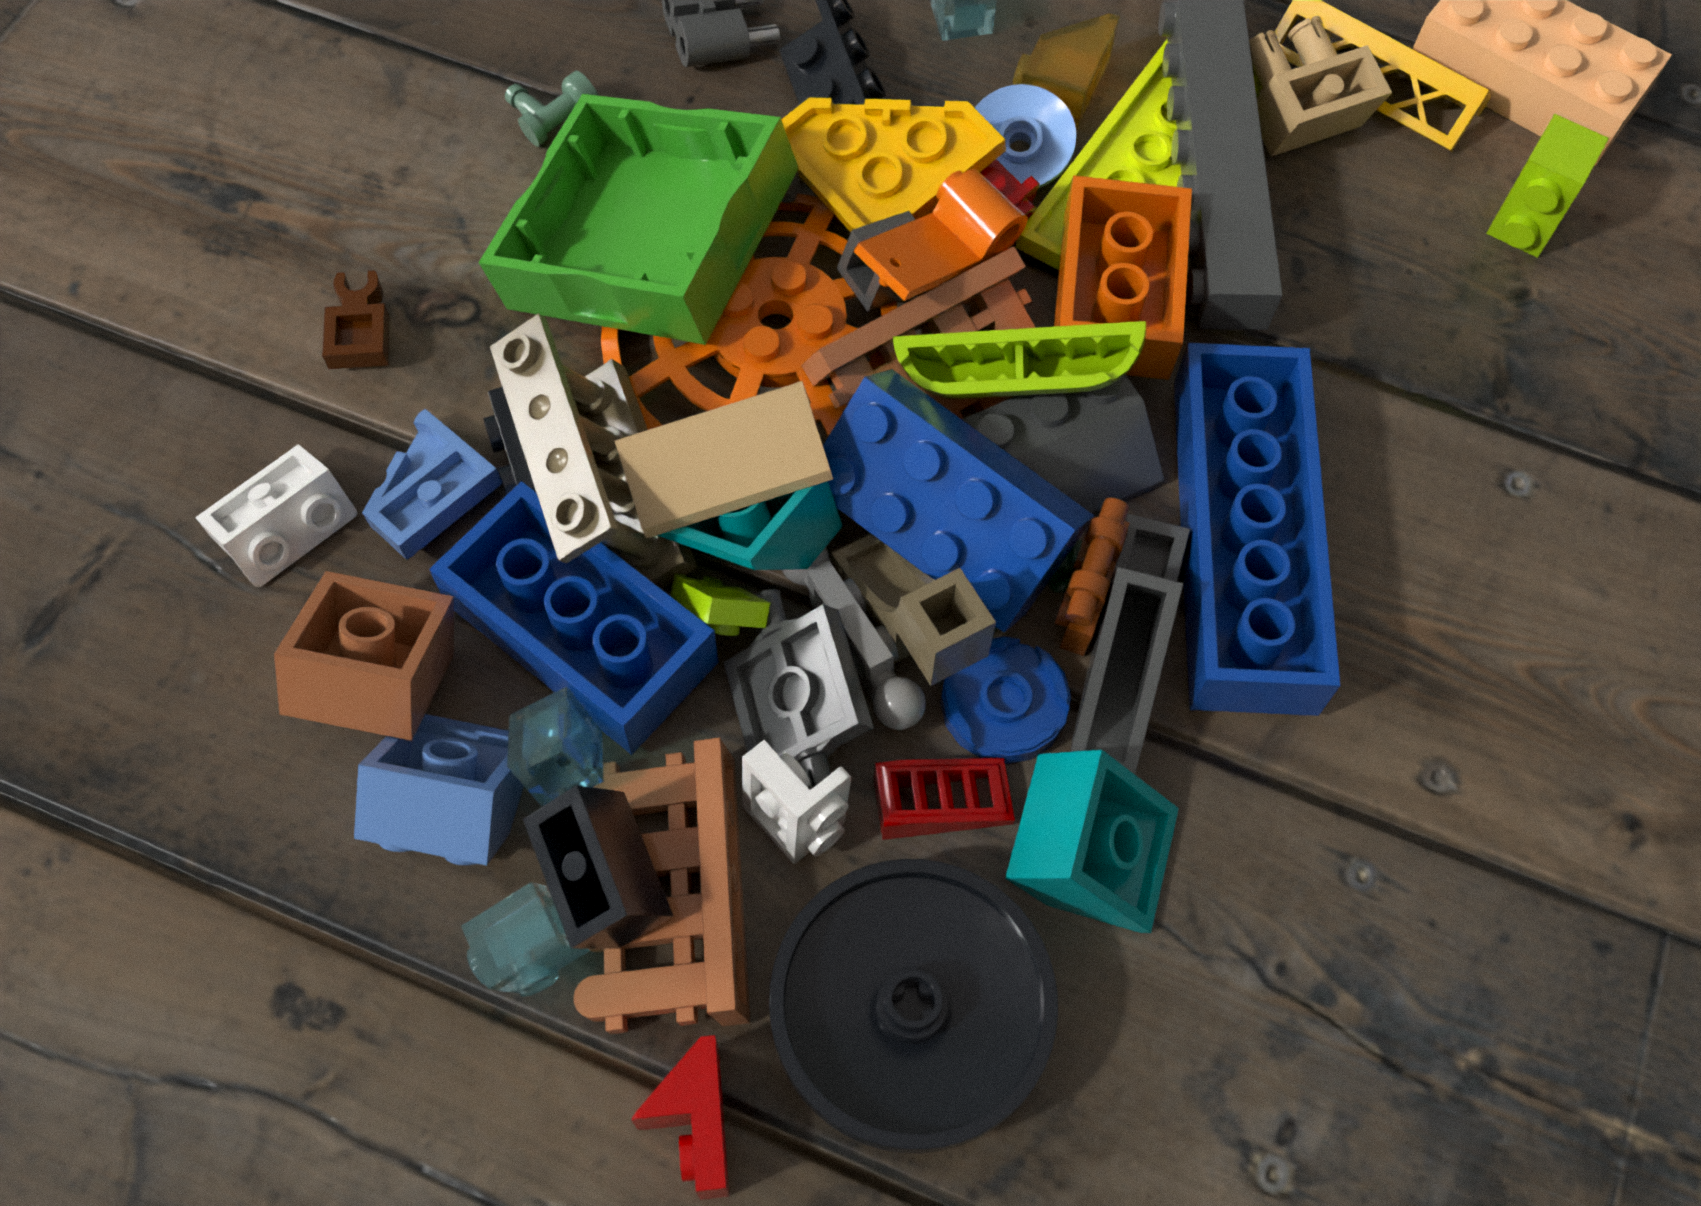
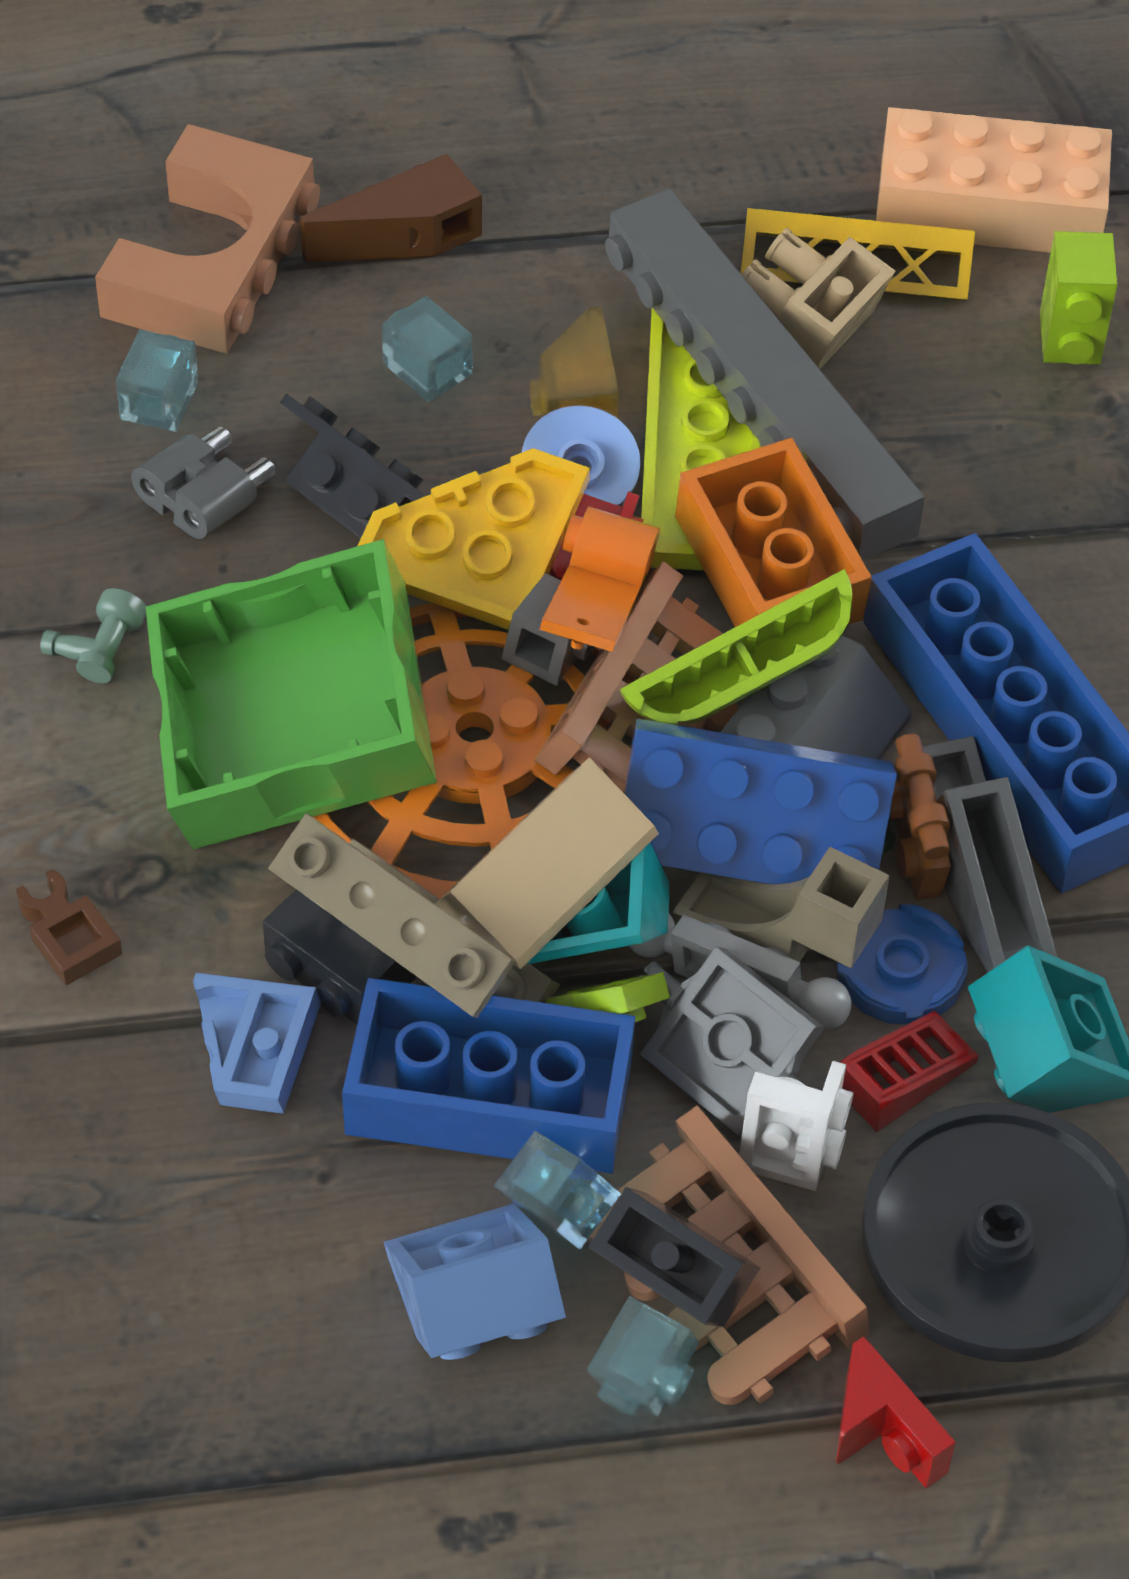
camera: 30 degrees left, 10 degrees down
white bracket [195,444,357,587] -> none
nougat brick [274,571,454,741] -> none

